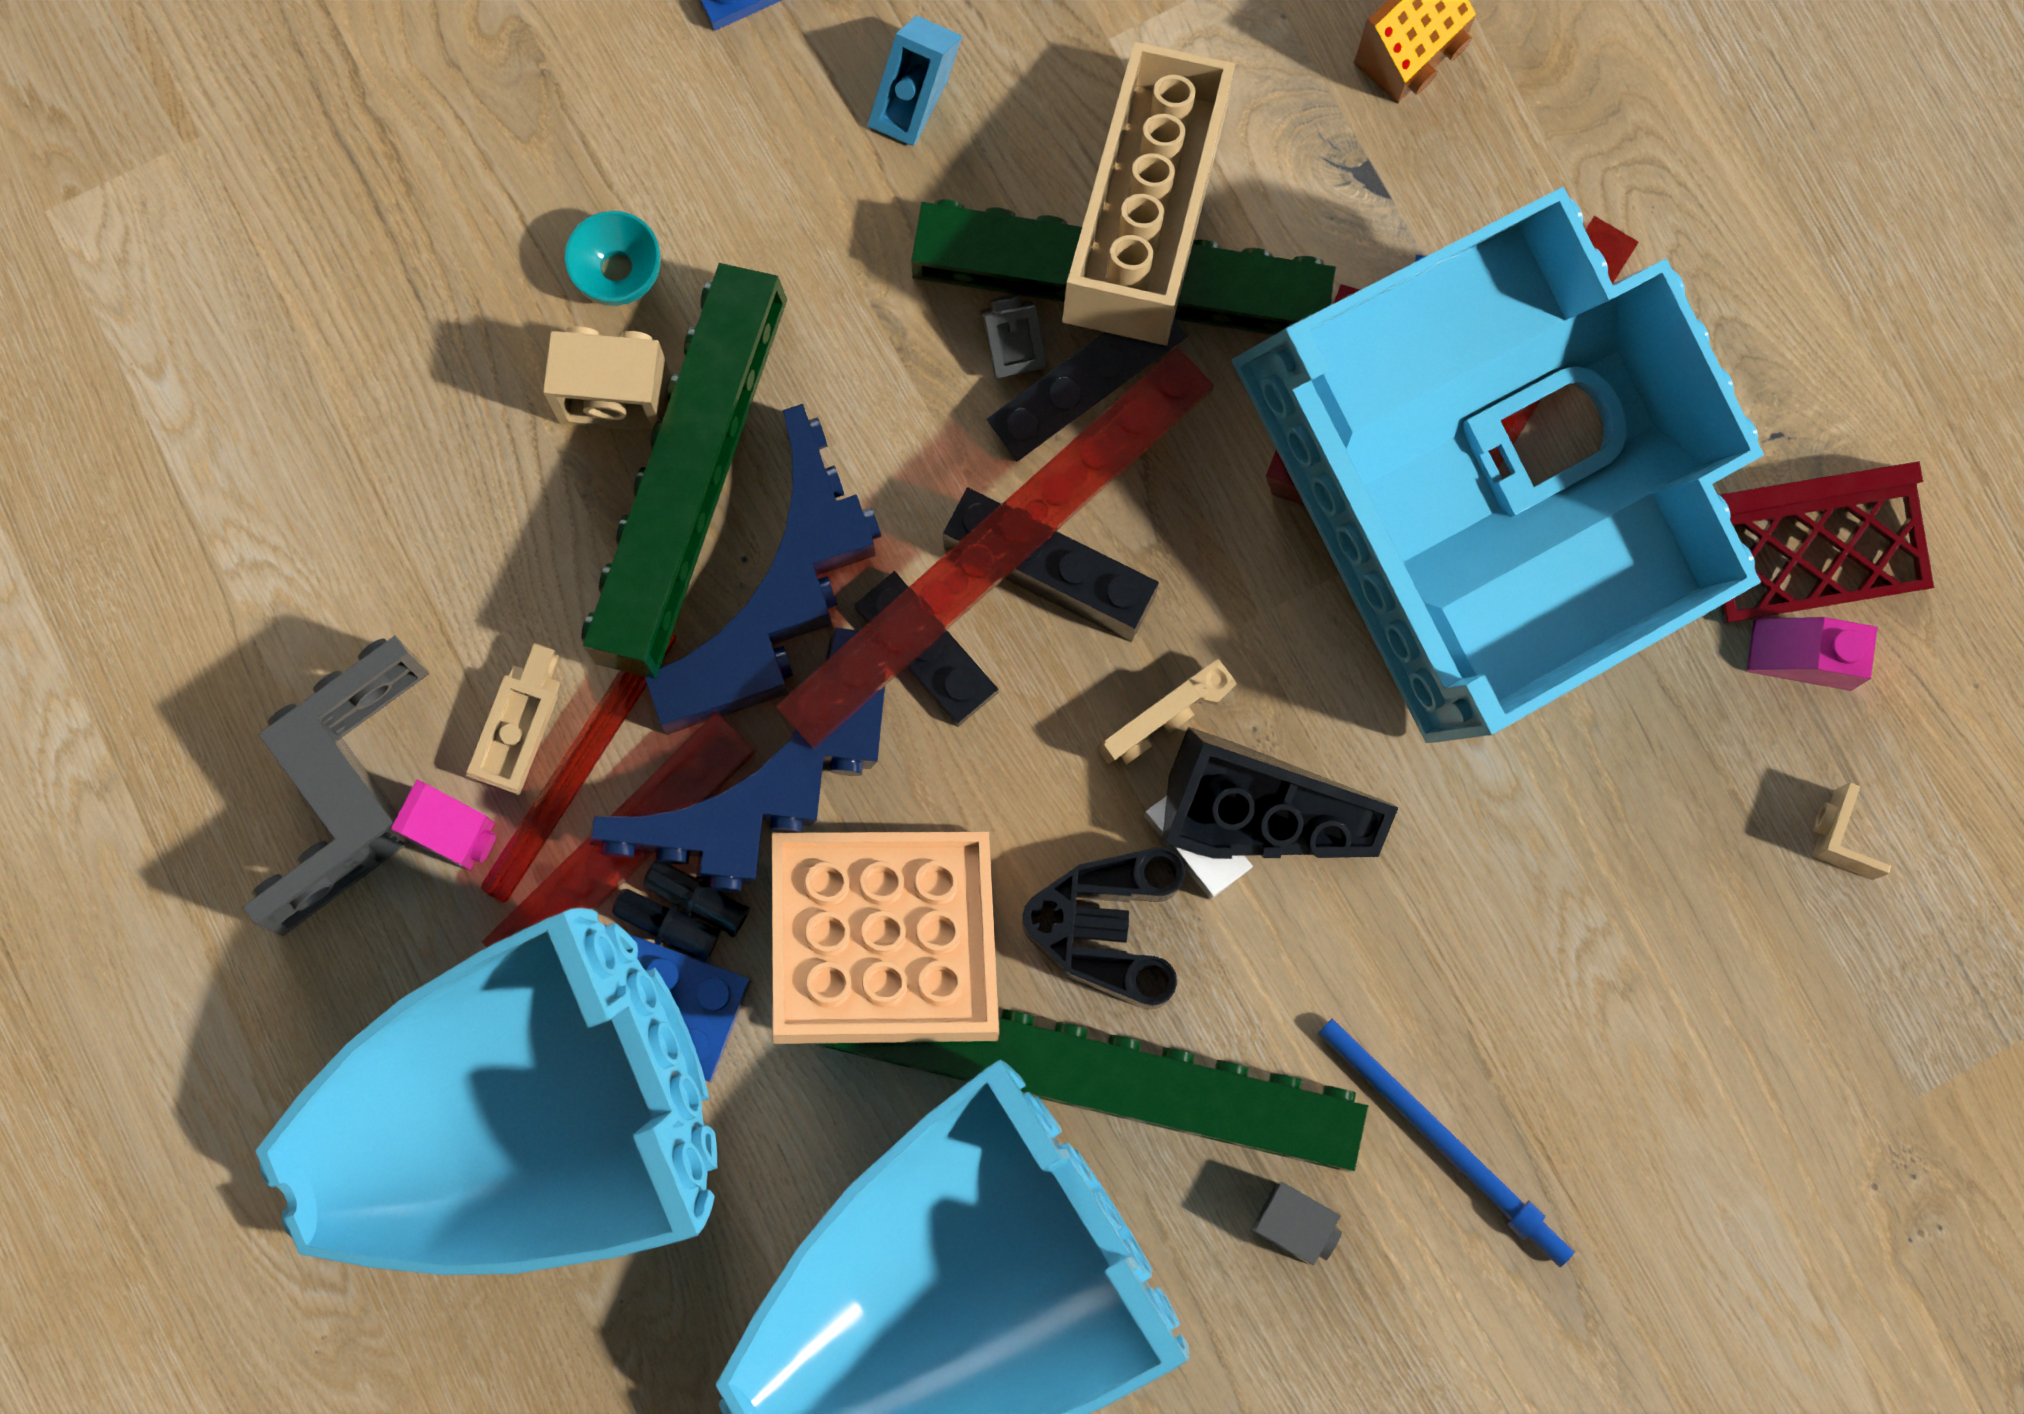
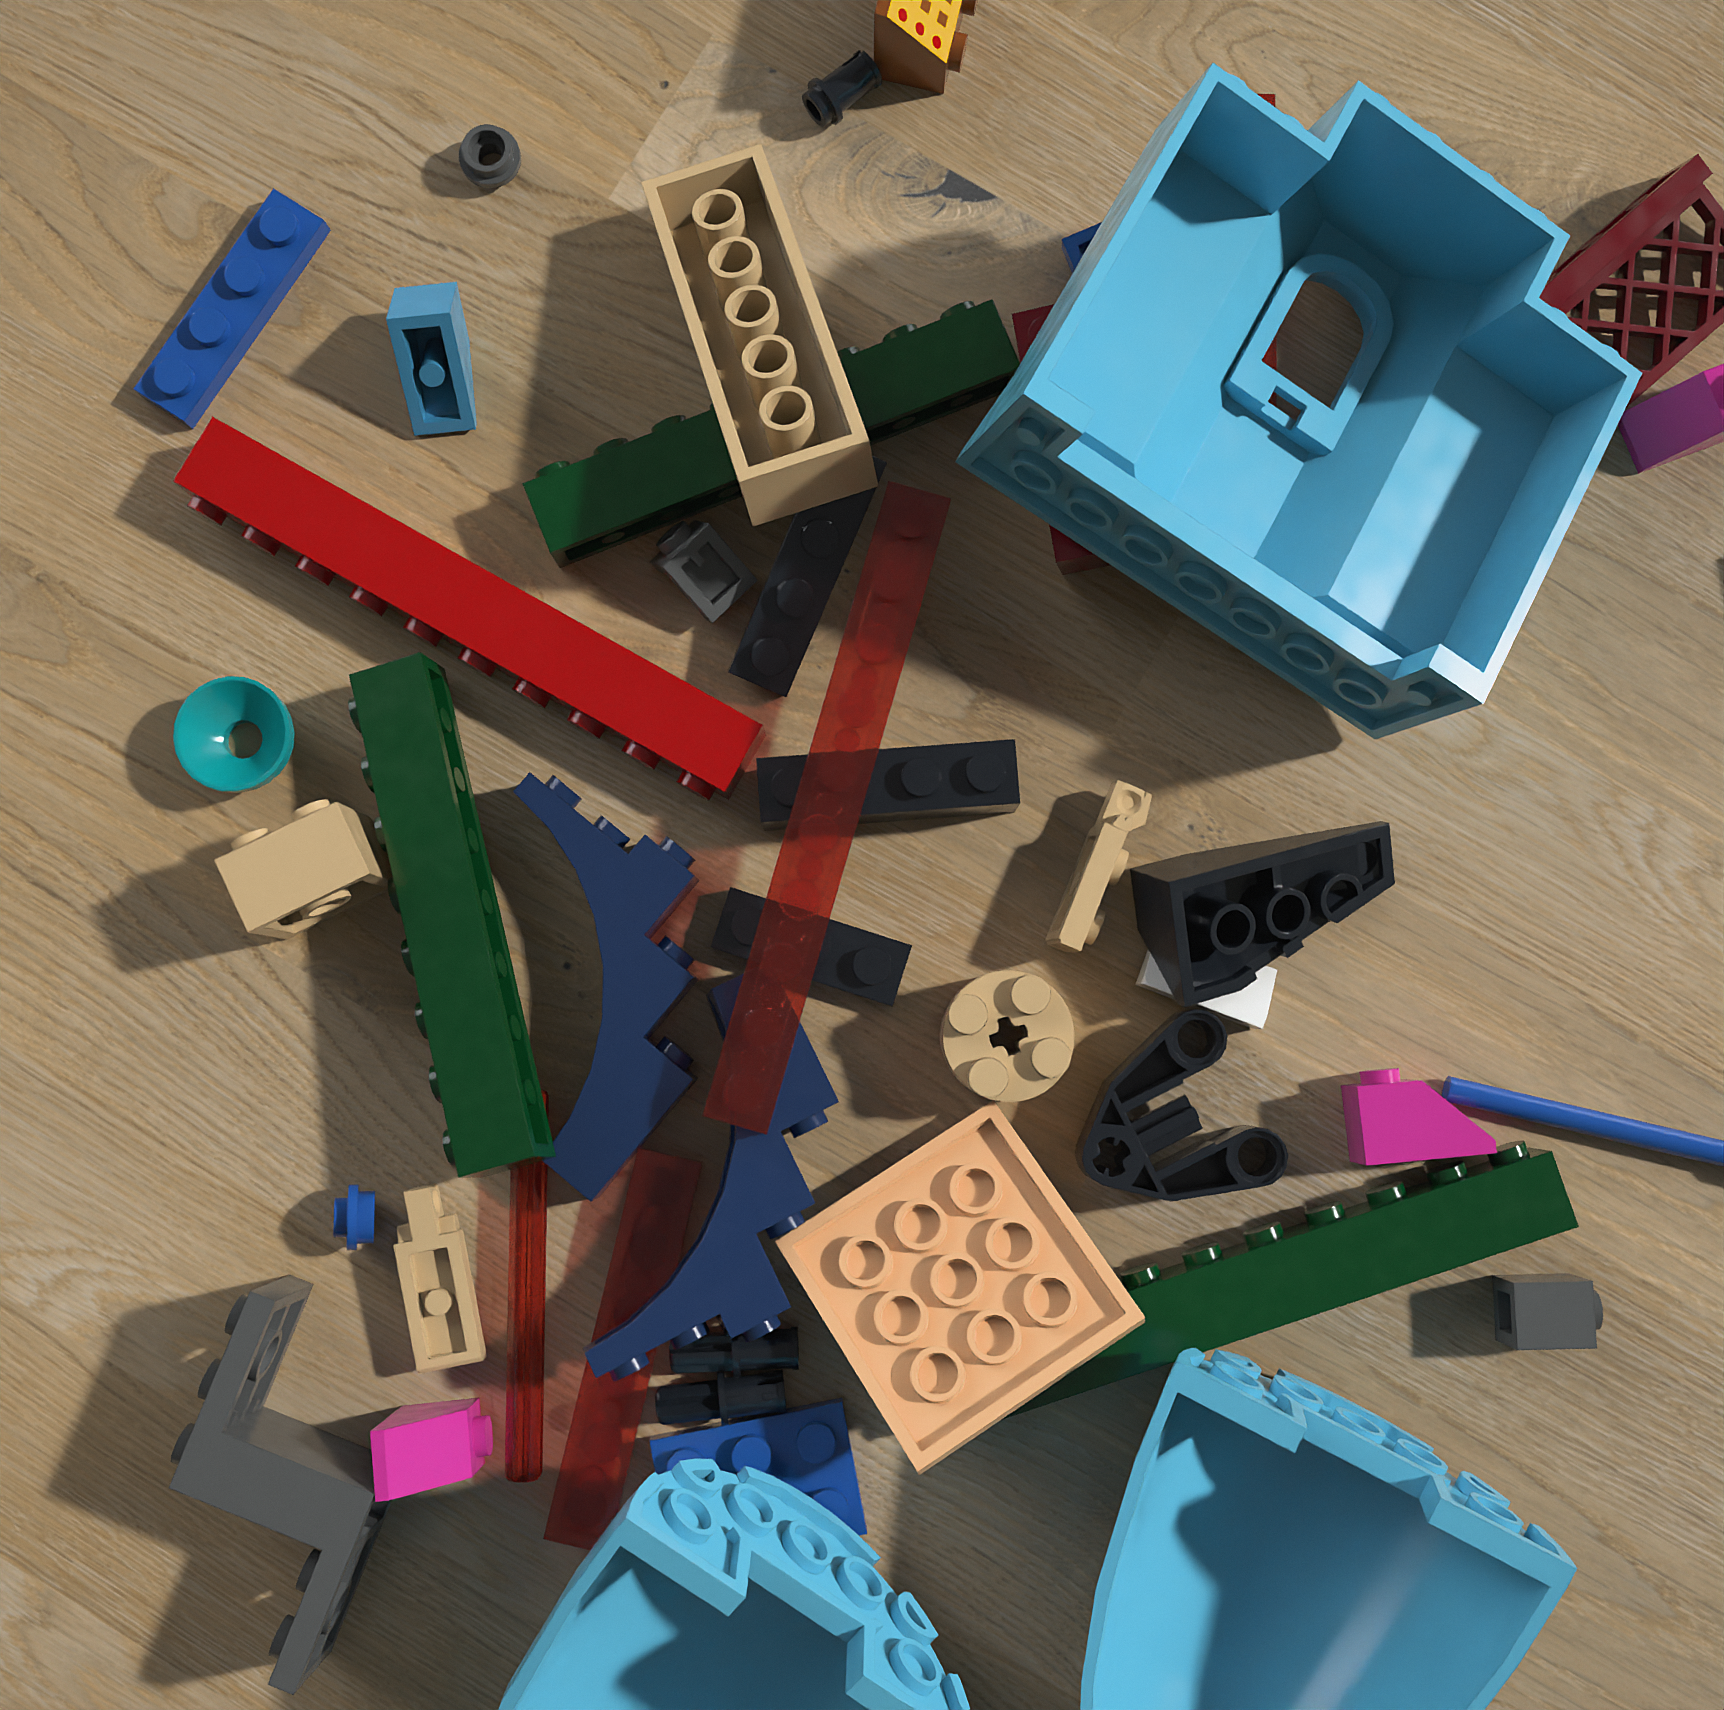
camera: 30 degrees left, 5 degrees up
none -> red brick [173,416,766,801]
none -> blue plate [333,1184,375,1251]
none -> black pin [802,50,882,127]
none -> tan brick [940,970,1075,1102]
none -> dark pink slope [1341,1068,1497,1166]

